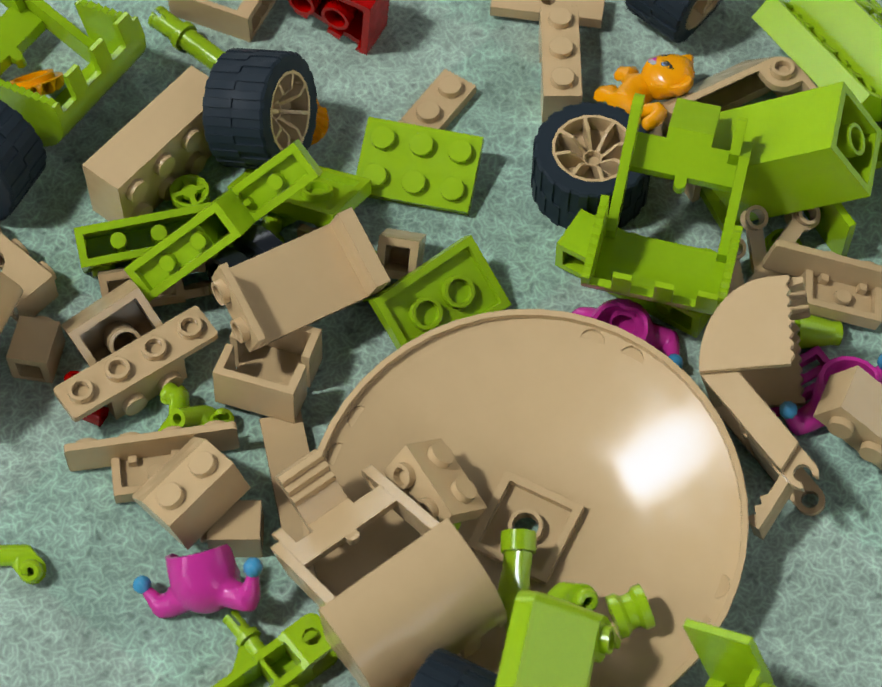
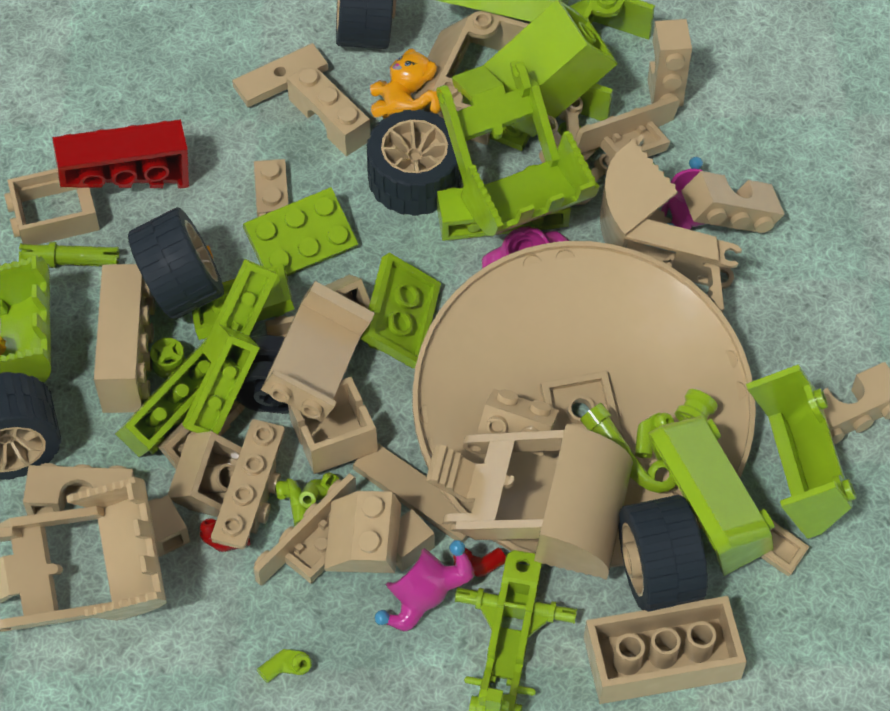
camera: 40 degrees left, 0 degrees up
none -> red arm [453,547,506,577]

